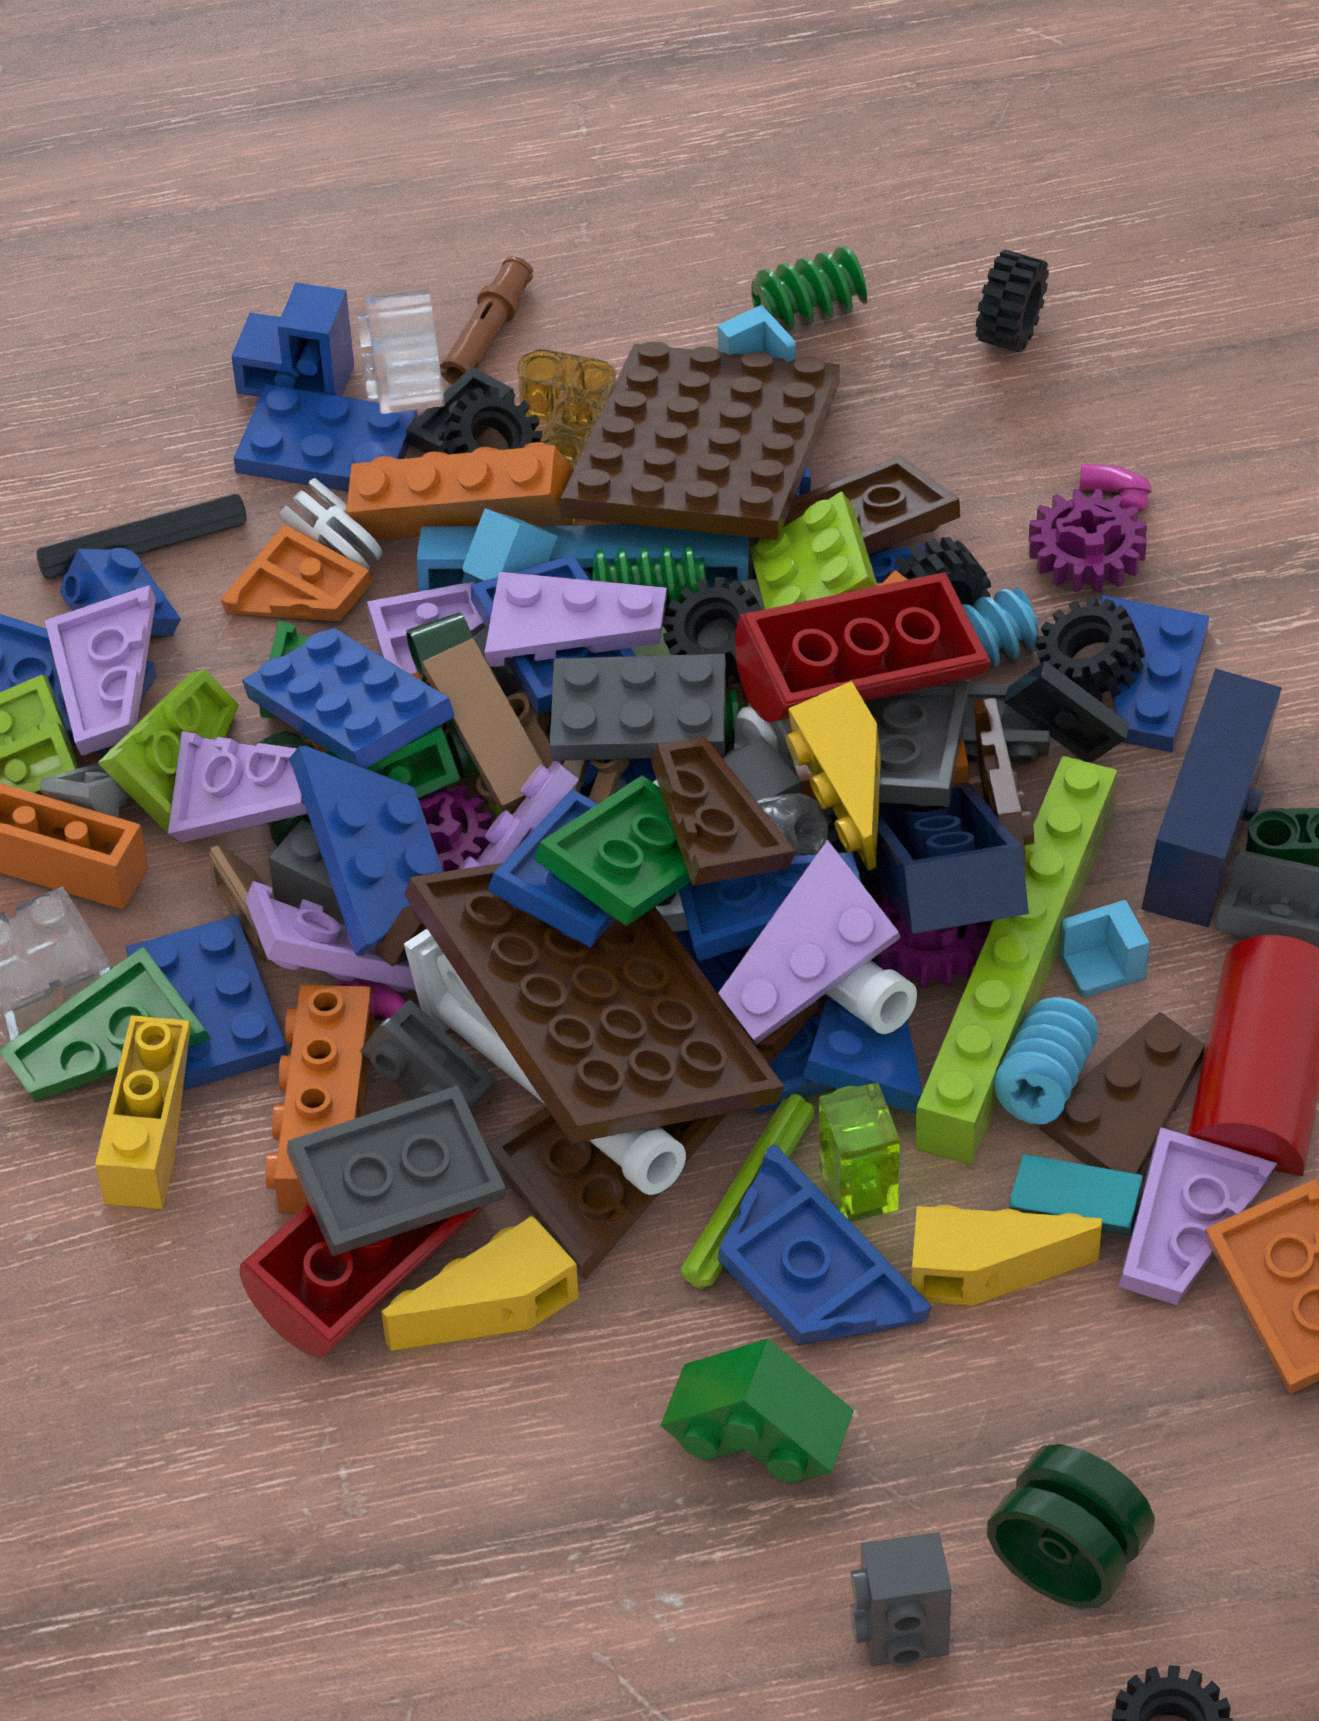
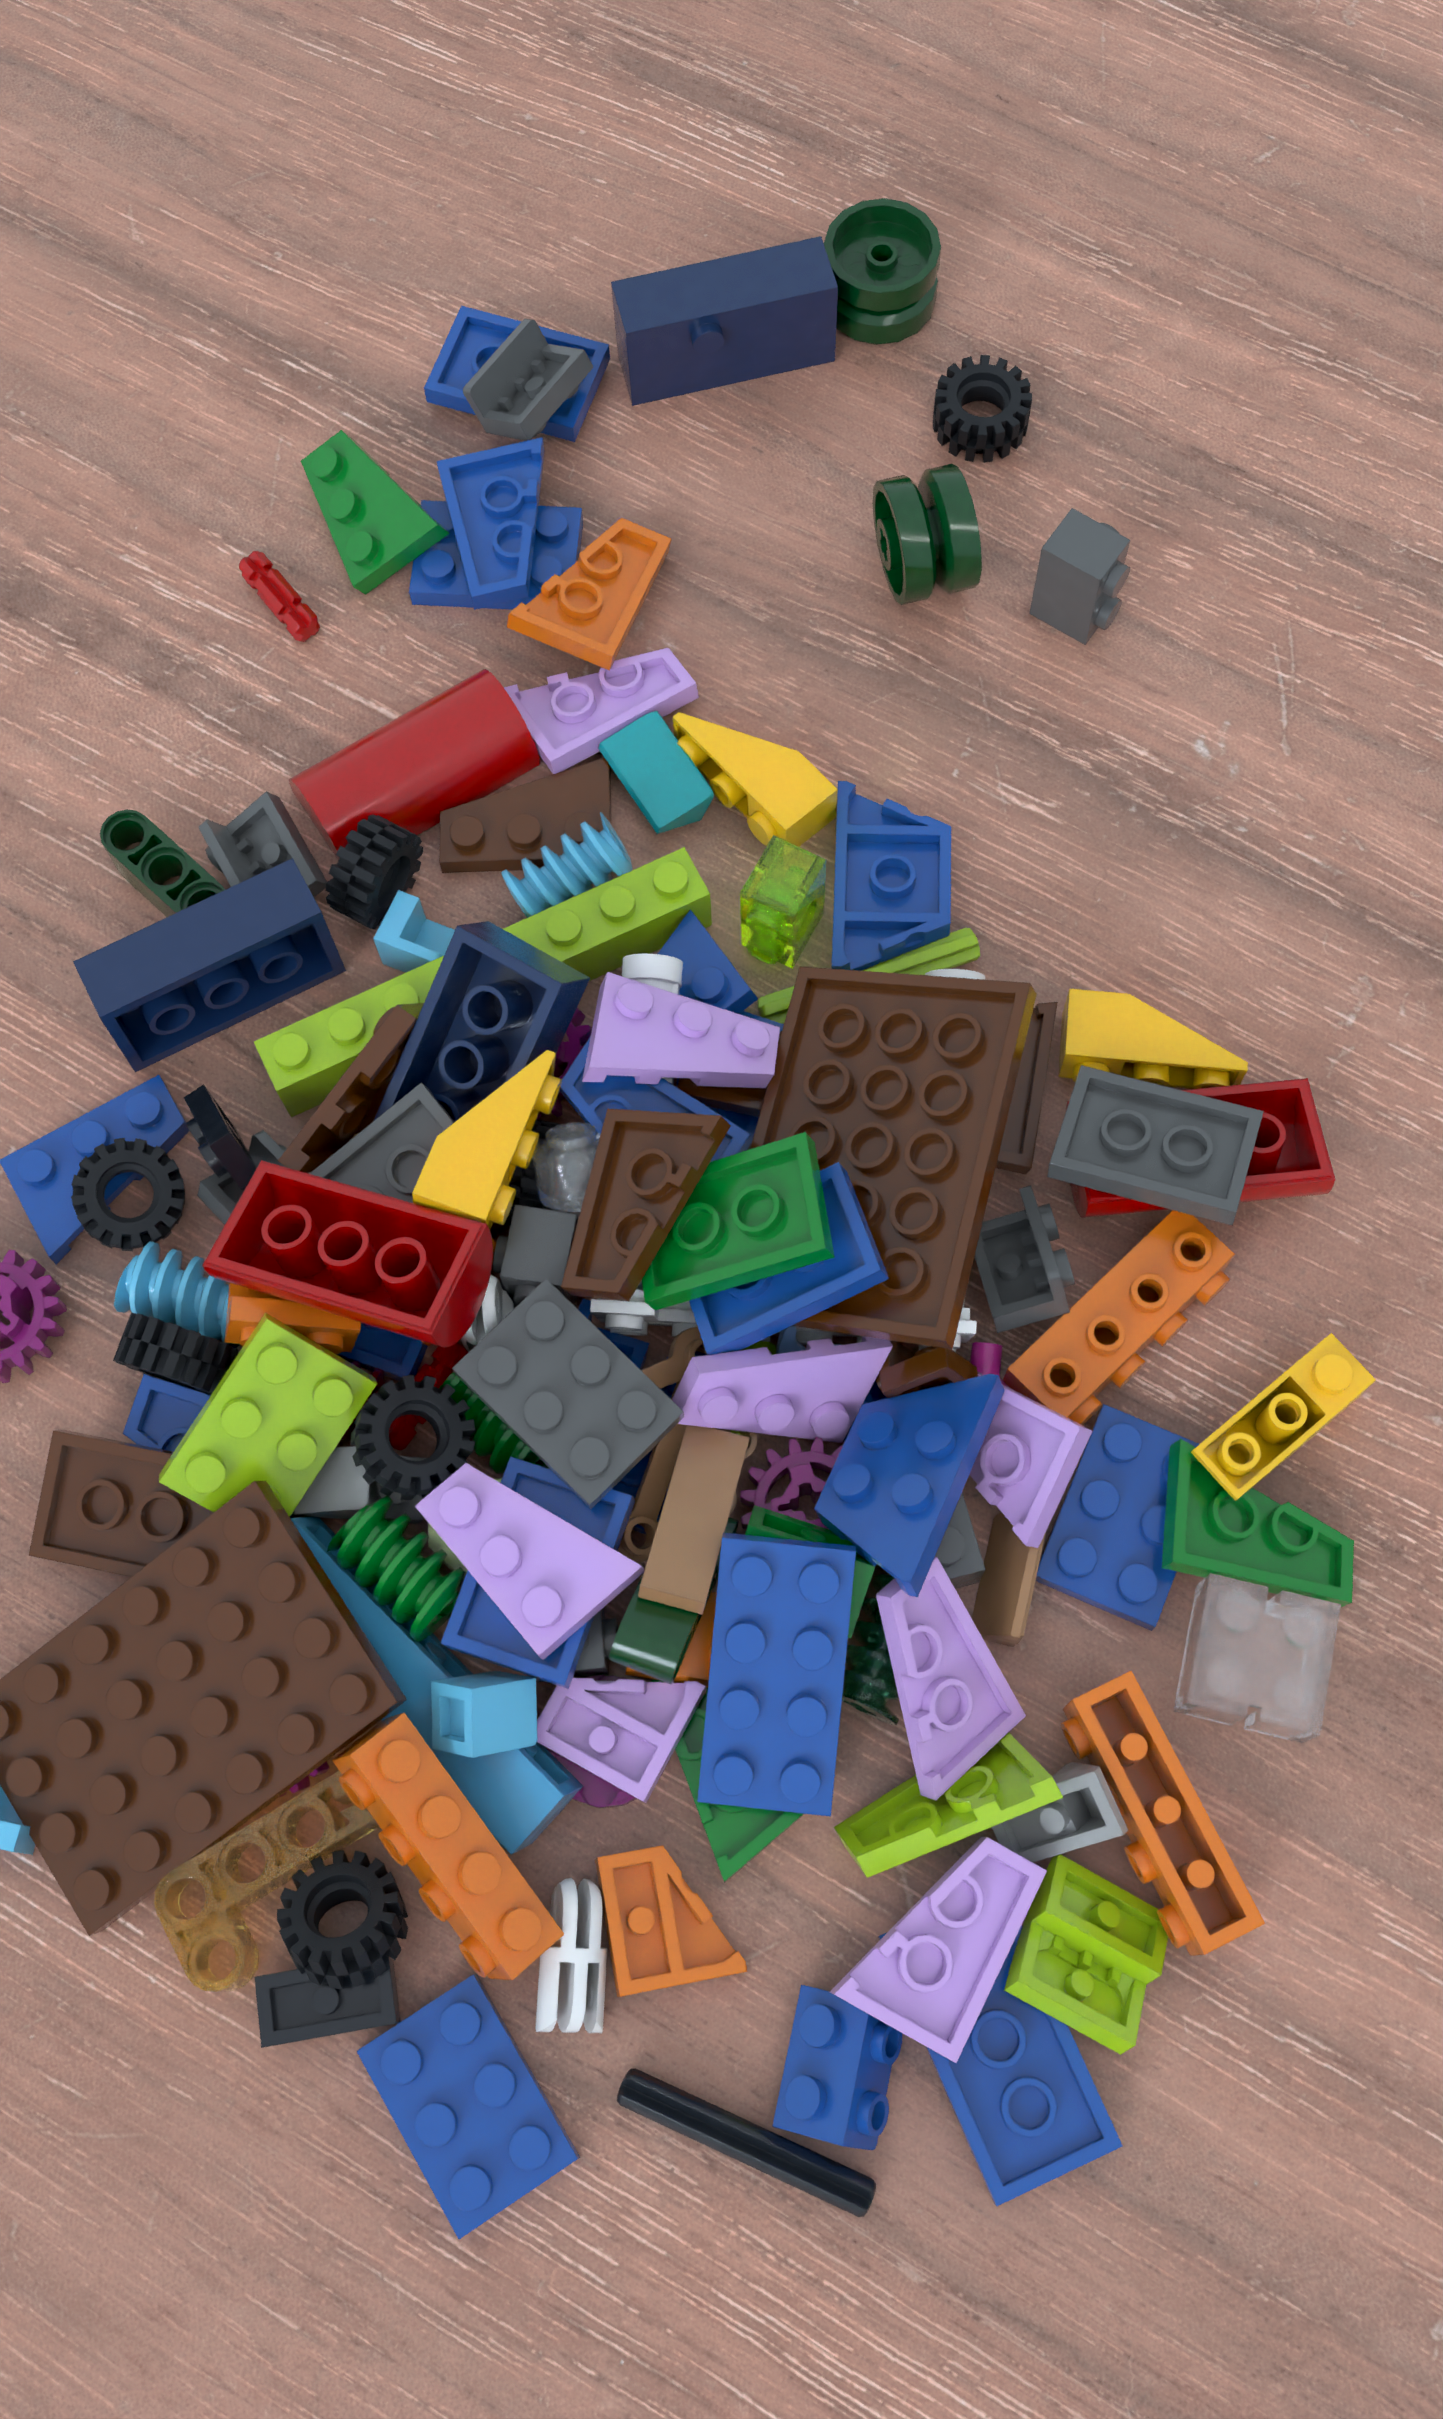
camera: 135 degrees left, 20 degrees up
blue brick [231,282,354,397] -> none
clear brick [357,289,445,414] -> none
dark orange pin [440,256,534,384] -> none
green brick [660,1338,854,1484] -> none
none -> black tyre [325,814,423,930]

